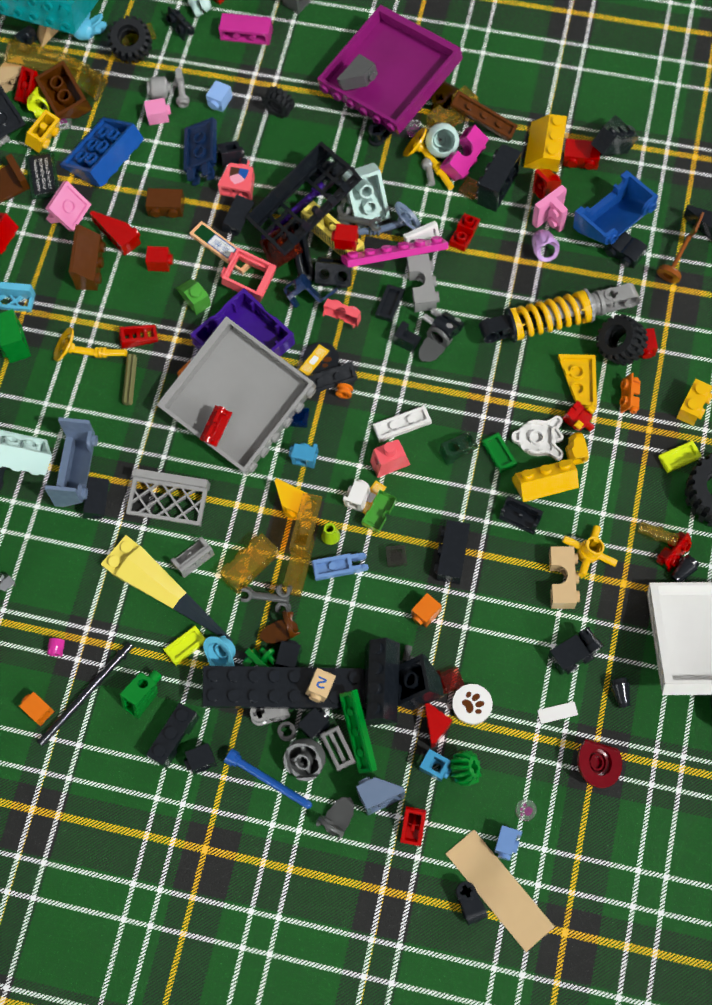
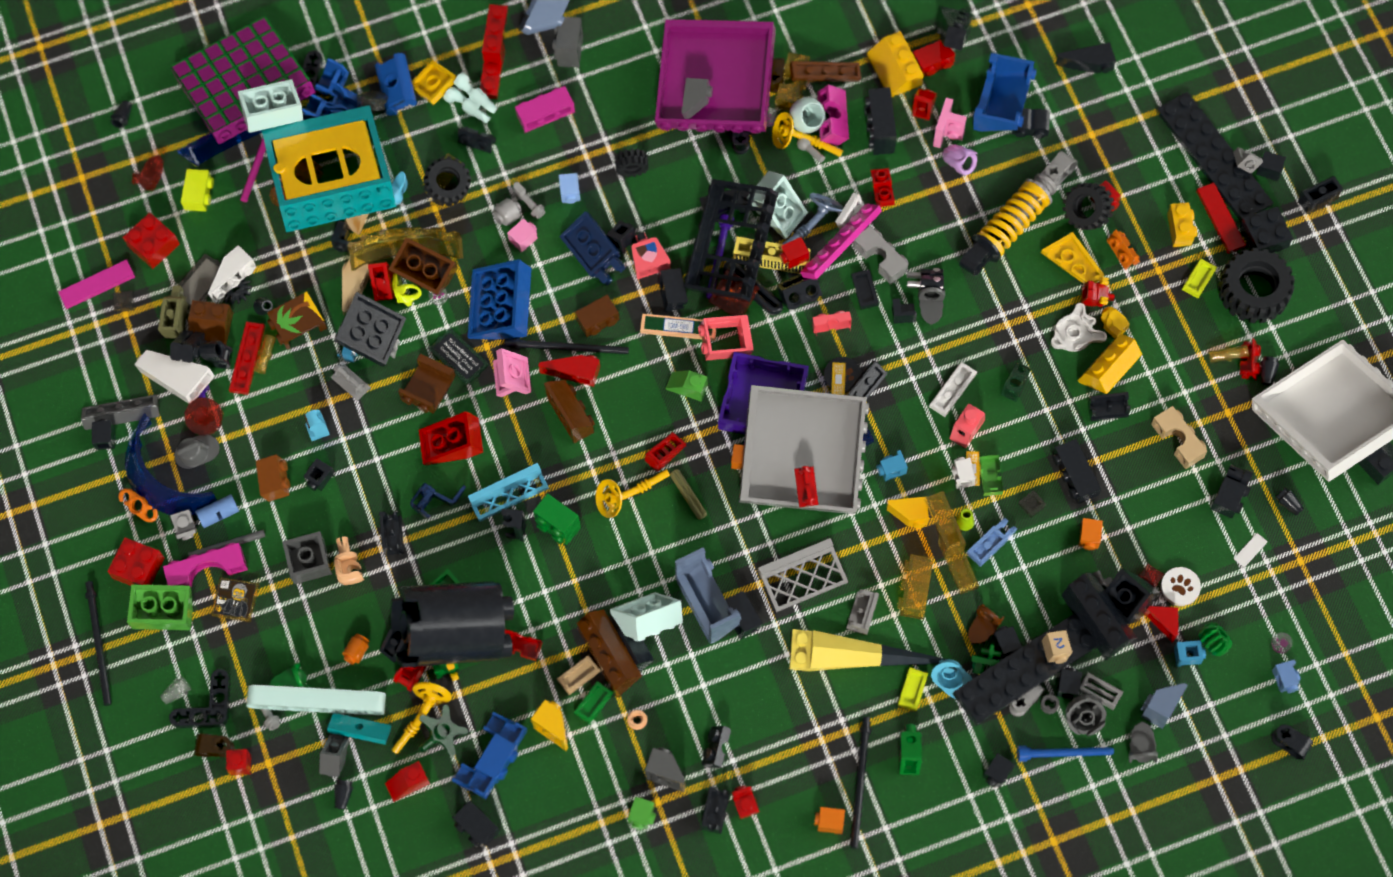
camera: 35 degrees left, 0 degrees up
yellow brick [24,109,60,153] -> none
dark pink hose [47,638,65,657] -> none
red brick [145,246,173,272] -> none
black arch [146,702,200,770] -> none
dark grey bar [241,584,292,613] -> none
dark blue piece [284,274,339,308] -> none
orange bush [335,383,353,399] -> none
dark grey bar [337,204,382,232] -> none
green tile [339,689,377,774] -> none
red slope [400,806,427,846] -> none
tan sticker [446,830,555,952] -> none
clear orange tile [459,176,479,200] -> none
green tile [482,432,517,473] -> none
yellow bar [562,525,618,577] -> none
dark red hat [577,739,622,788] -> none
dark orange piece [657,212,704,283] -> none
none -> black bar [504,338,629,355]

